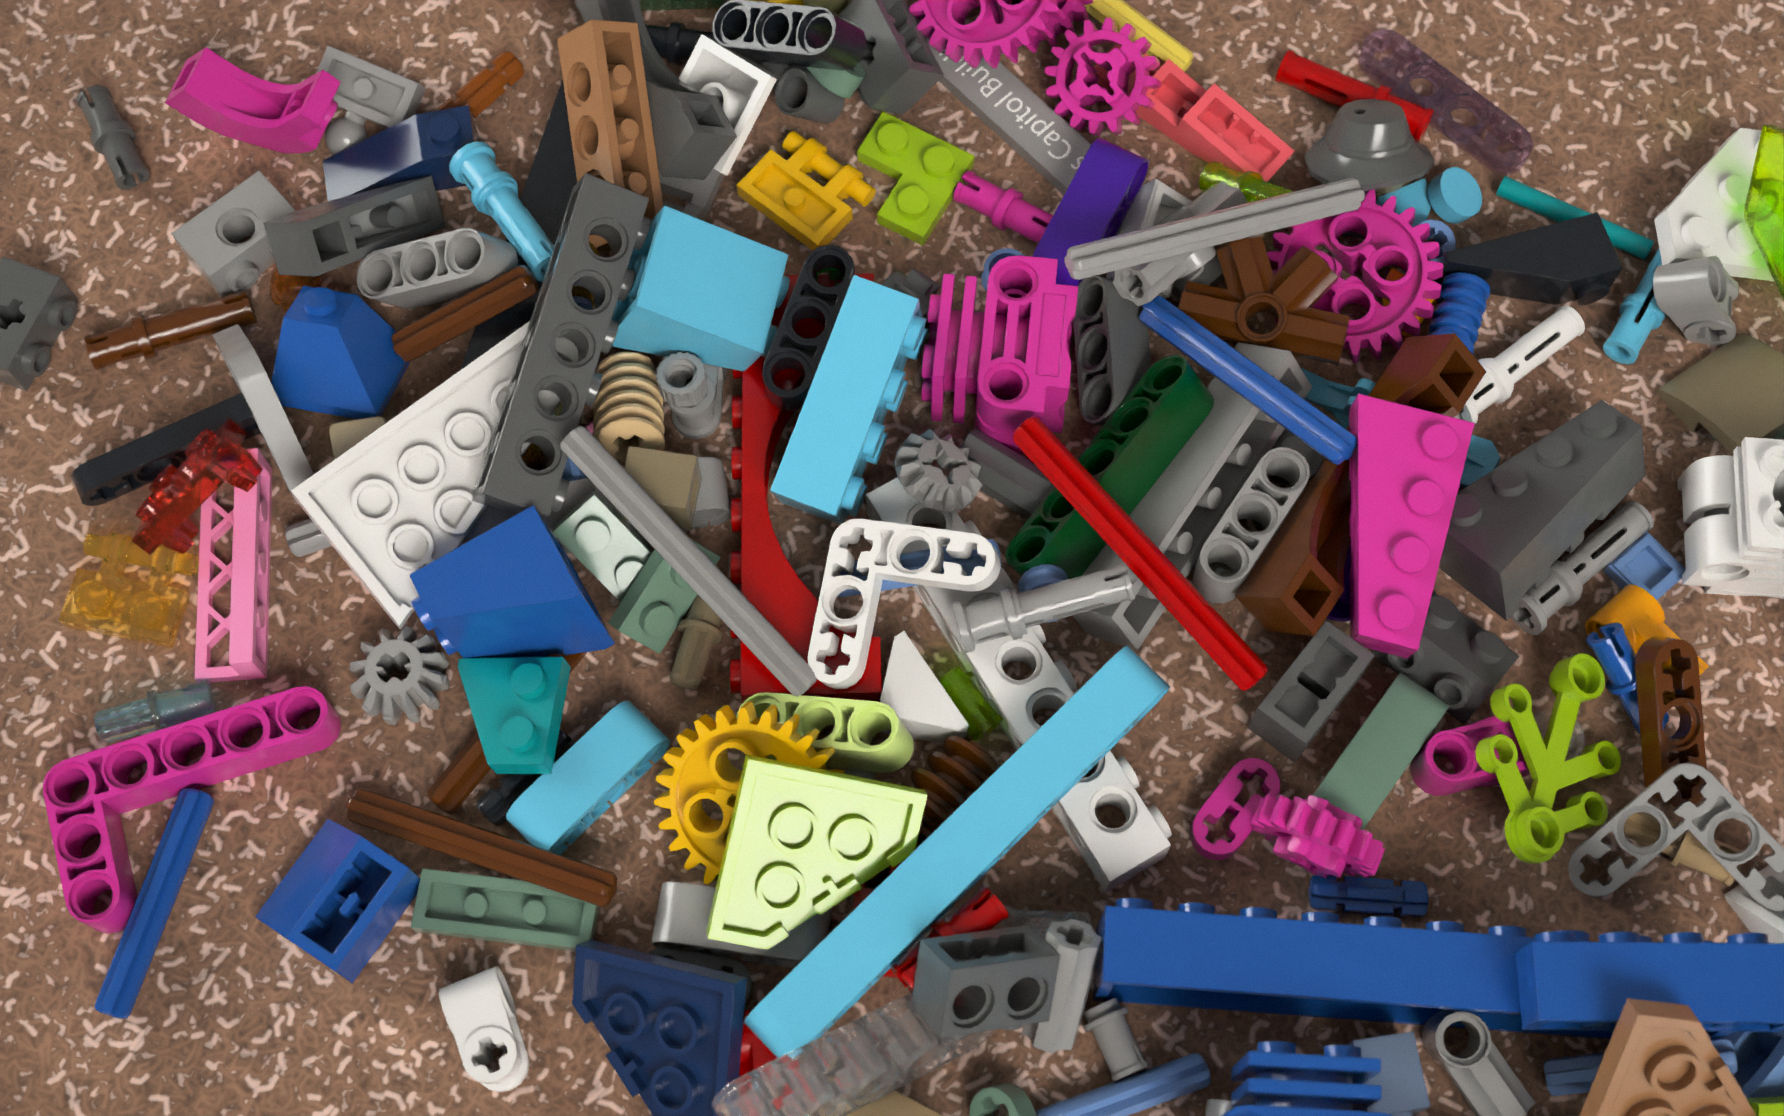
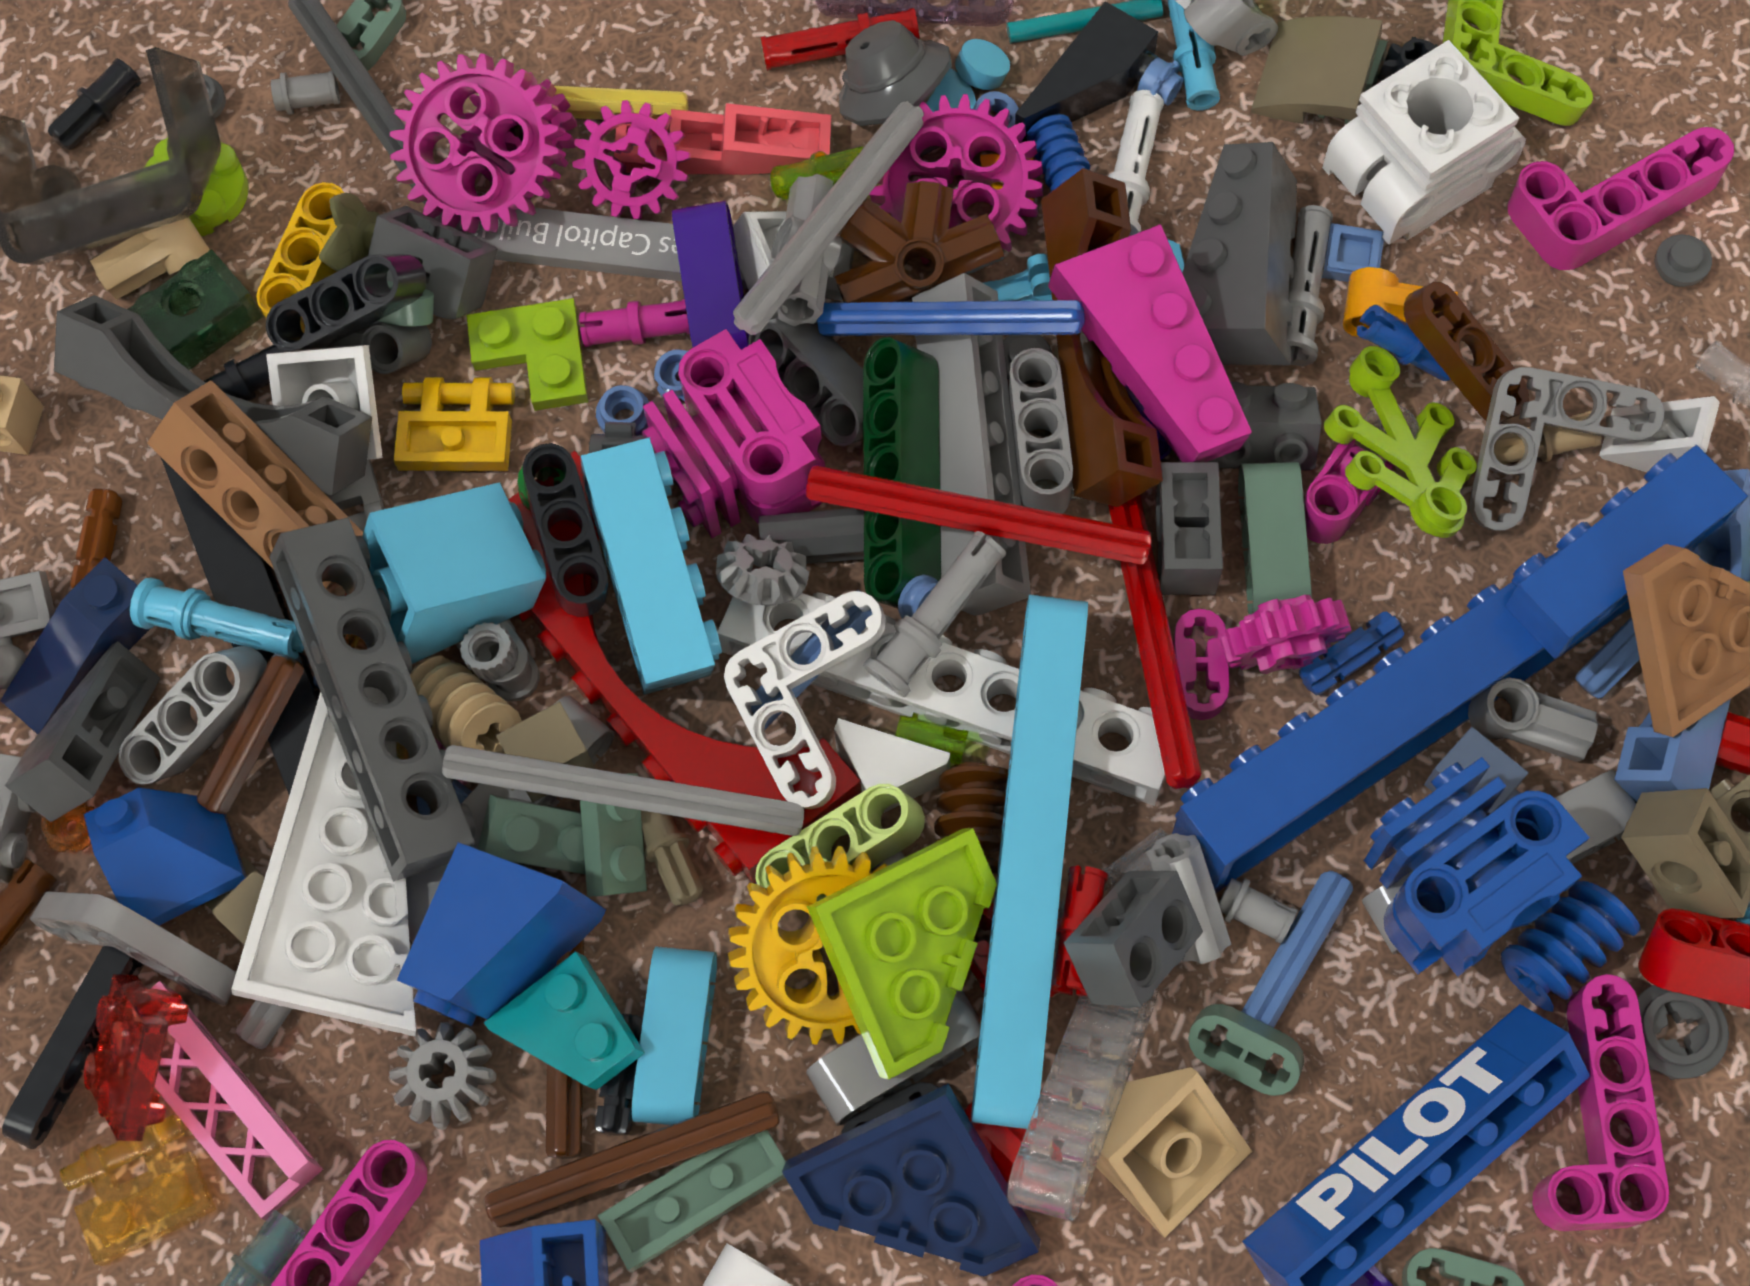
camera: 35 degrees left, 0 degrees up
none -> medium blue plate [596,385,649,435]
none -> red axle [1108,495,1202,789]
none -> medium blue plate [1137,57,1184,106]

